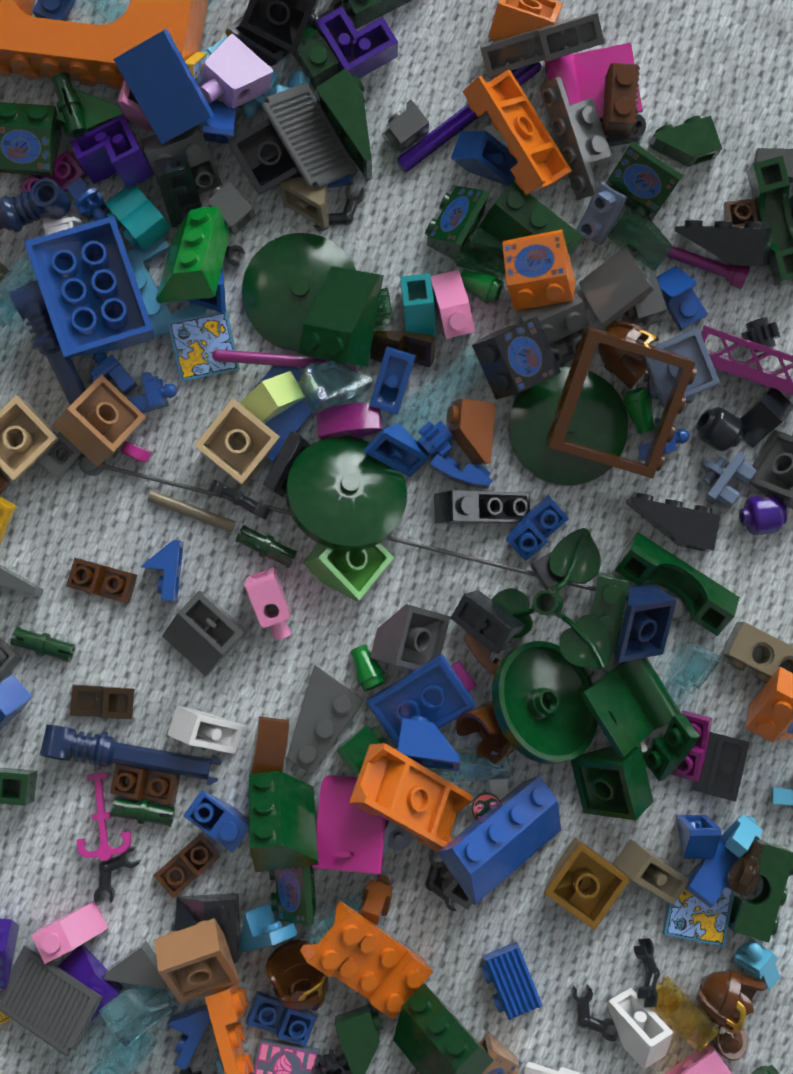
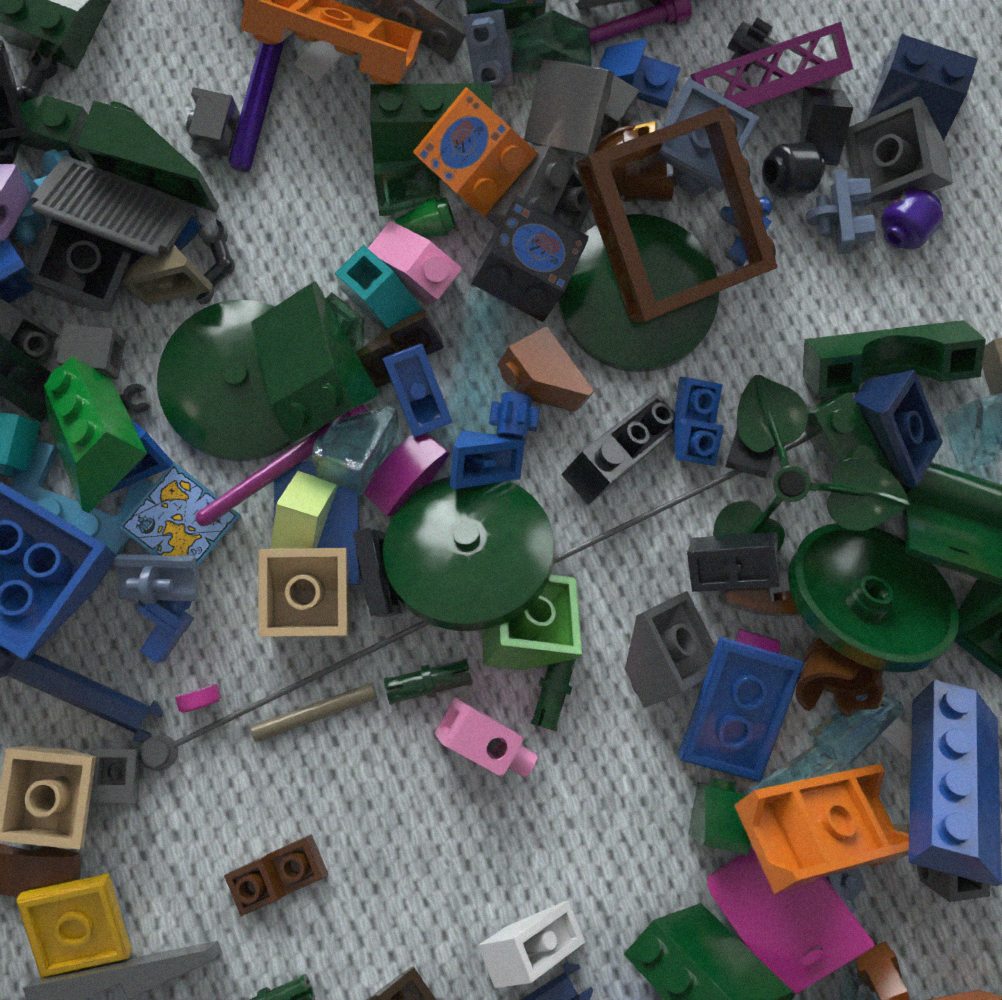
camera: 40 degrees left, 5 degrees down
medium nougat slope [52,374,146,467] -> none
blue piece [89,352,138,395] -> none
blue slope [141,540,184,602] -> none
dark grey slope [162,591,247,677] -> none
black arm [209,480,271,520] -> none
reddish brown slope [249,716,290,774] -> none
dark grey wing [287,665,364,775] -> none
dark purple brick [316,7,398,79] -> none
green cone [350,644,386,692] -> none
blue slope [397,716,460,772] -> none
dark green slope [425,186,489,262] -> none
black arm [425,849,456,911] -> none
blue slope [429,454,493,488] -> none
blue slope [451,131,518,186] -> none
tile [471,792,500,820] -> none
green cone [622,387,655,434] -> none
black slope [626,493,721,552] -> none
none -> sand blue hips [114,554,199,605]
none -> dark green pin [530,659,576,731]

